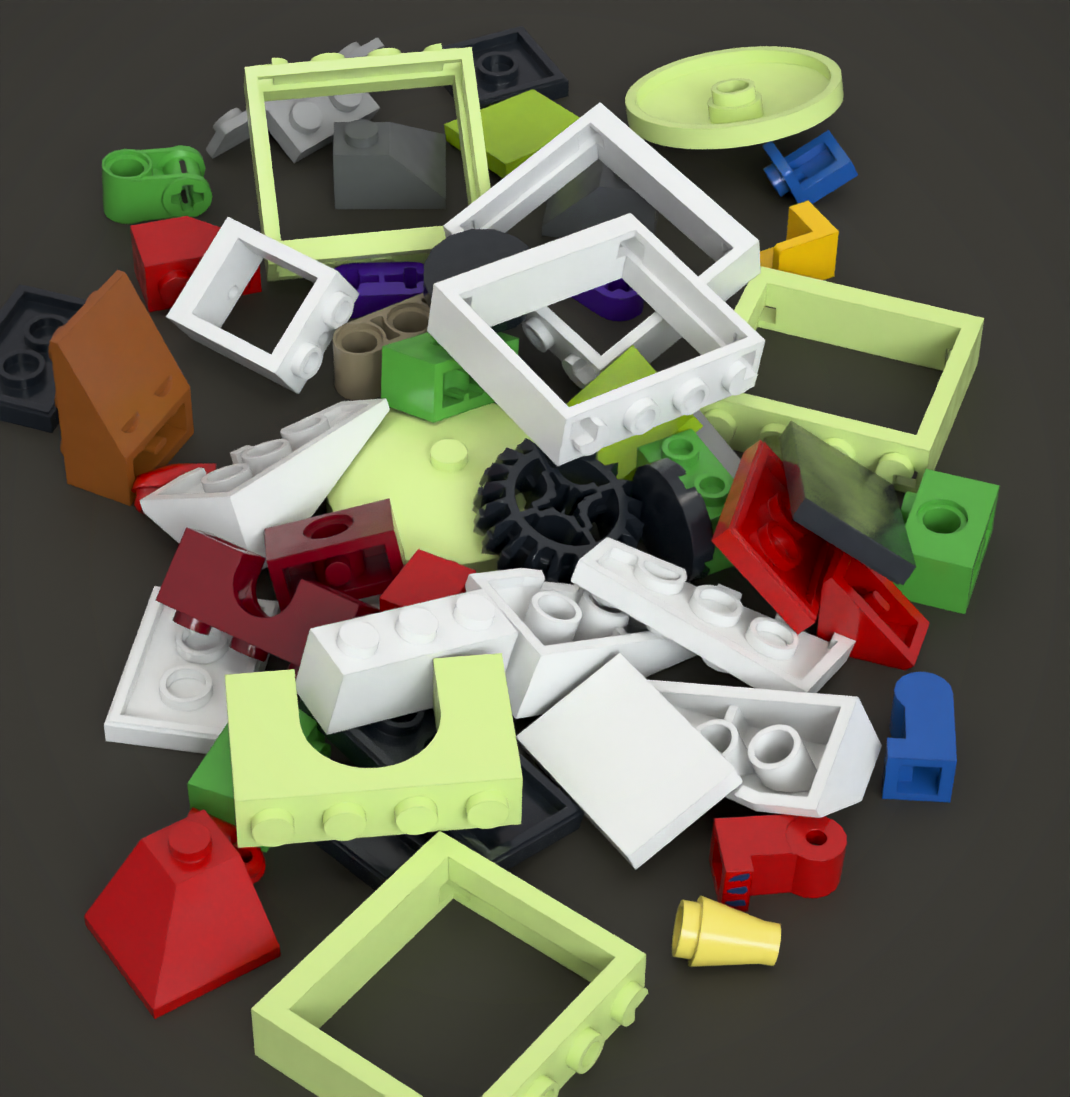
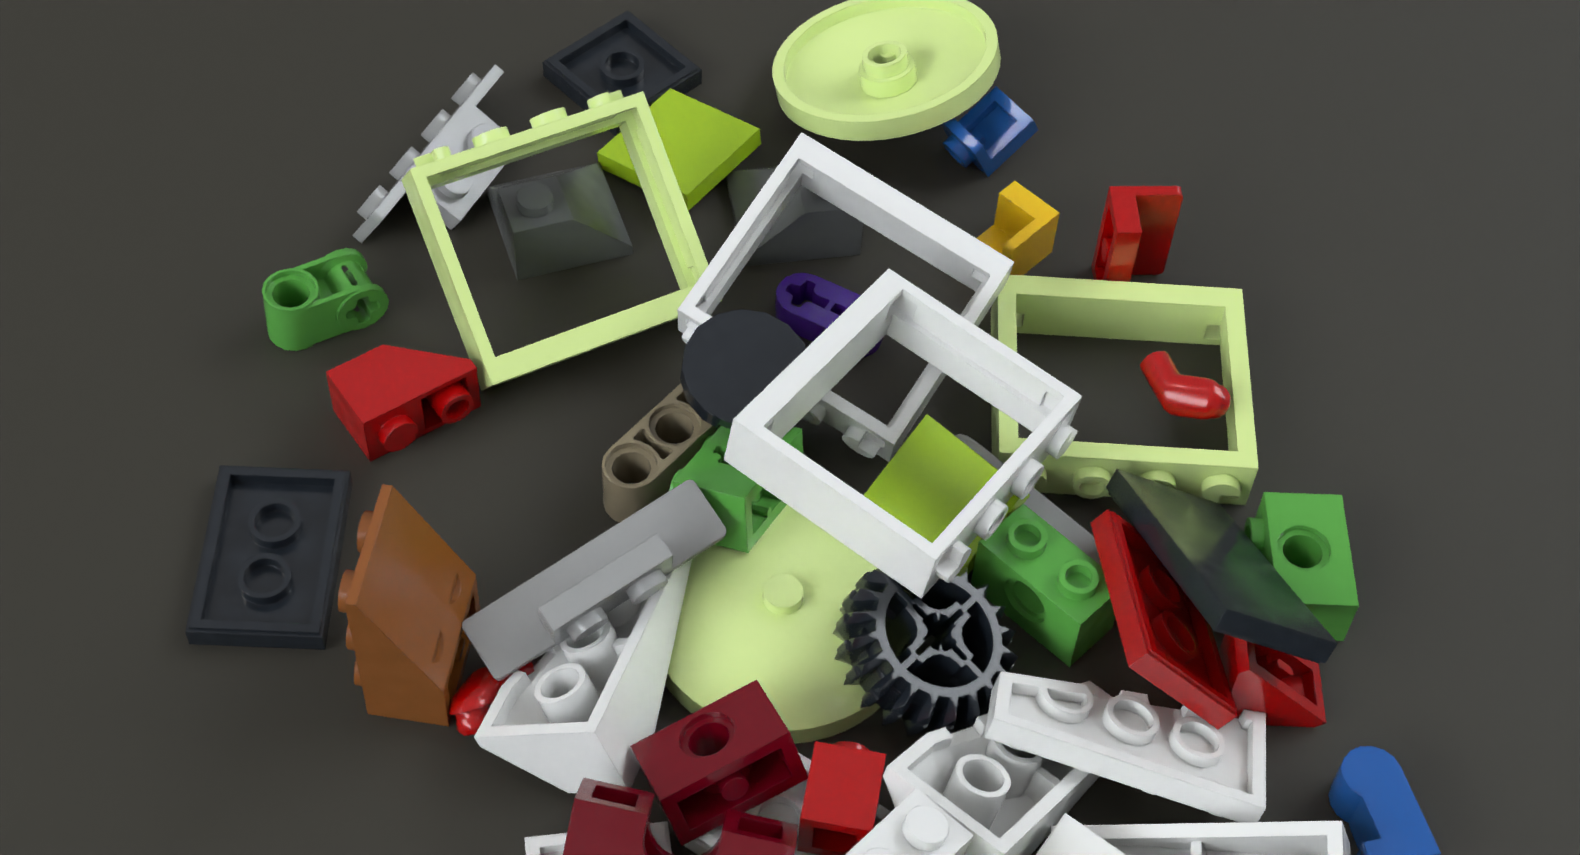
camera: 20 degrees left, 10 degrees up
white window [166,217,360,394] -> none
dark purple beam [334,262,424,318] -> none
black tile [632,458,715,583] -> none
none -> light grey bracket [462,480,726,681]
none -> red panel [1091,186,1183,282]
none -> red arm [1140,351,1231,420]

